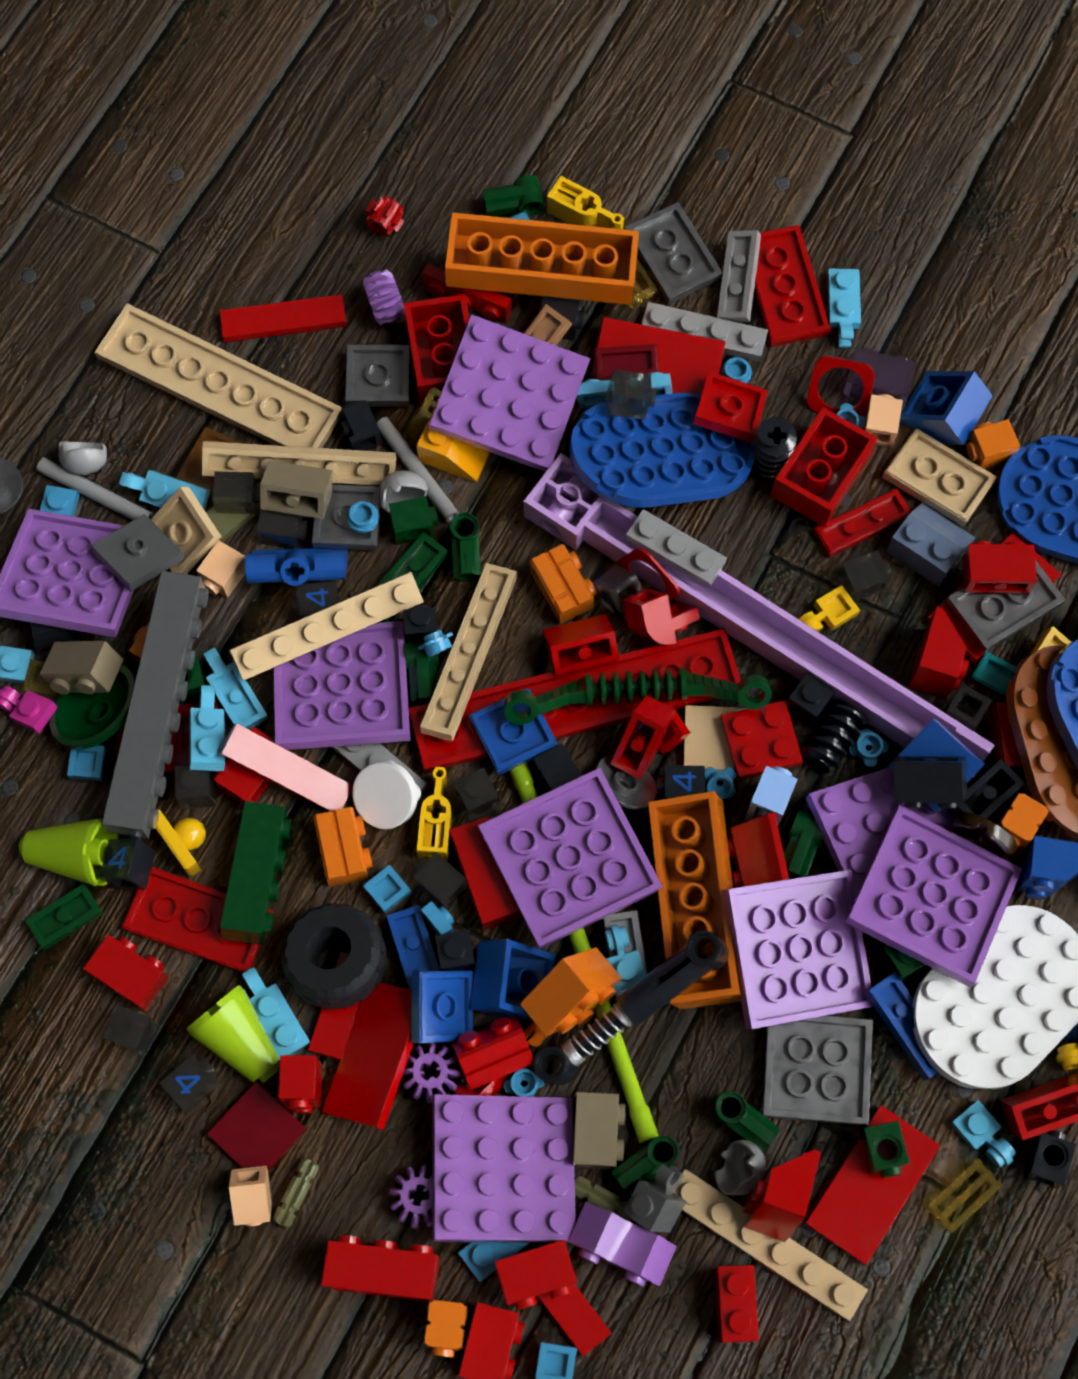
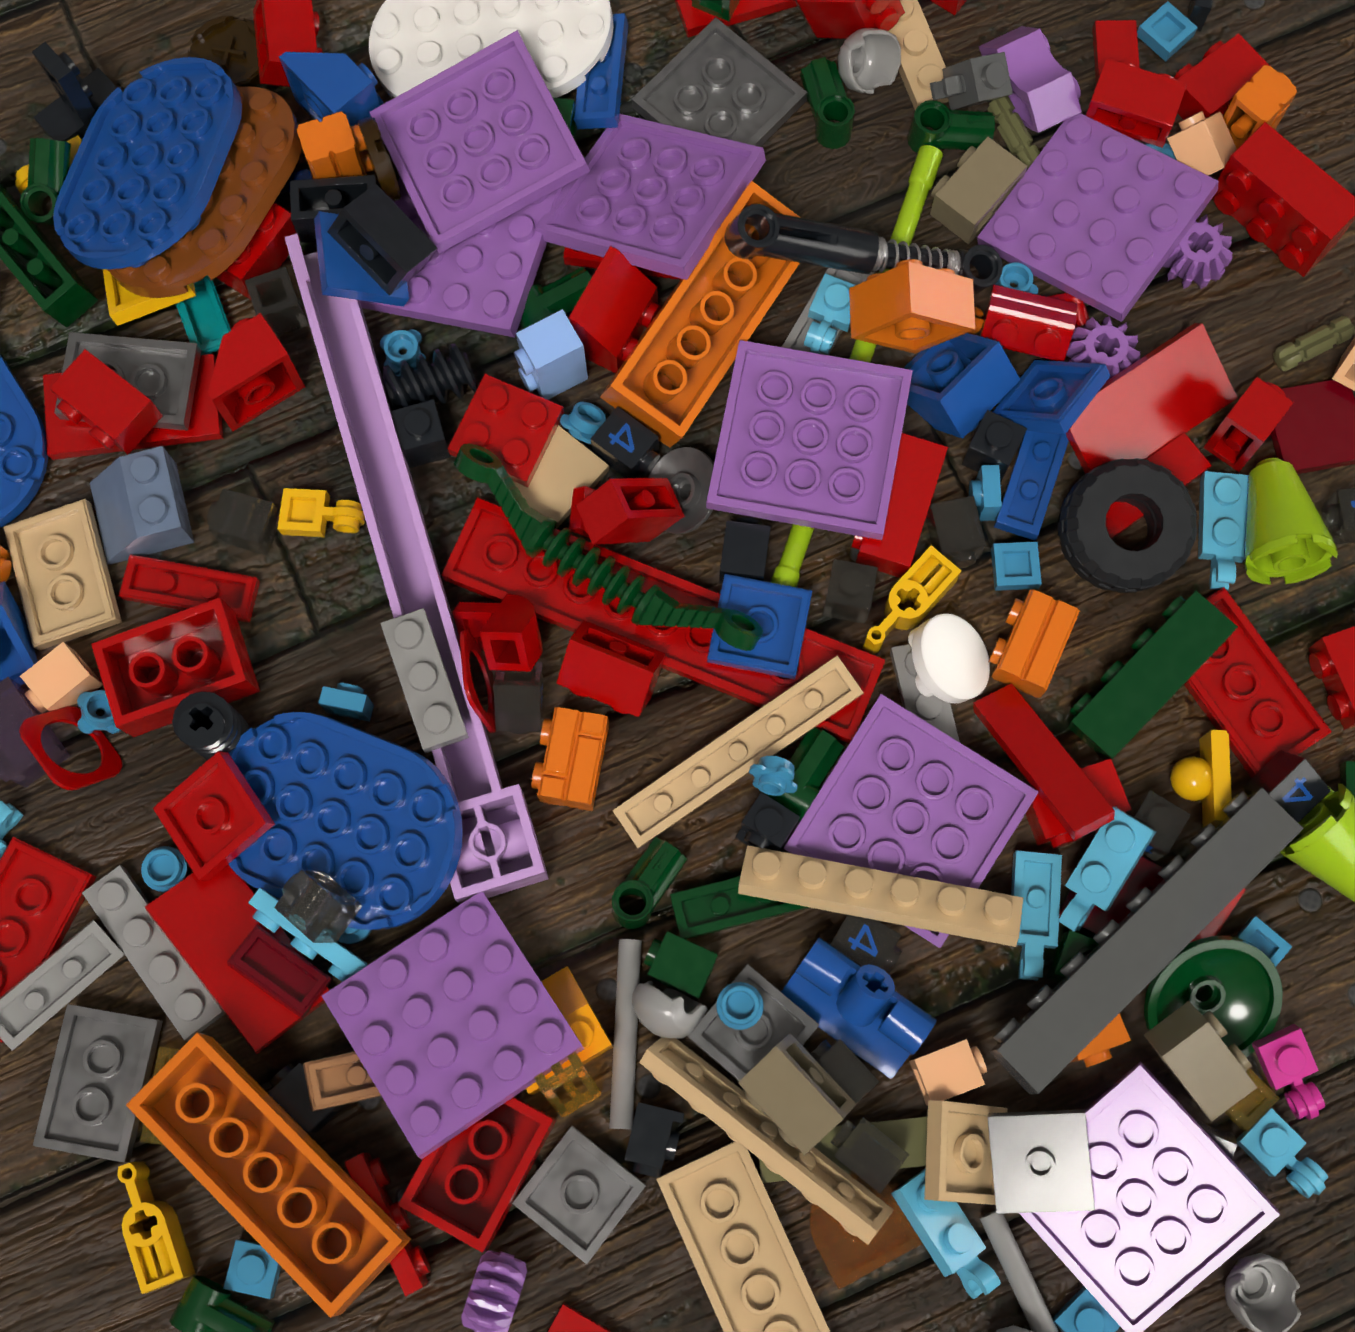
camera: 140 degrees left, 5 degrees up
none -> dark azure plate [319,683,374,722]
none -> light nougat brick [1167,111,1237,175]

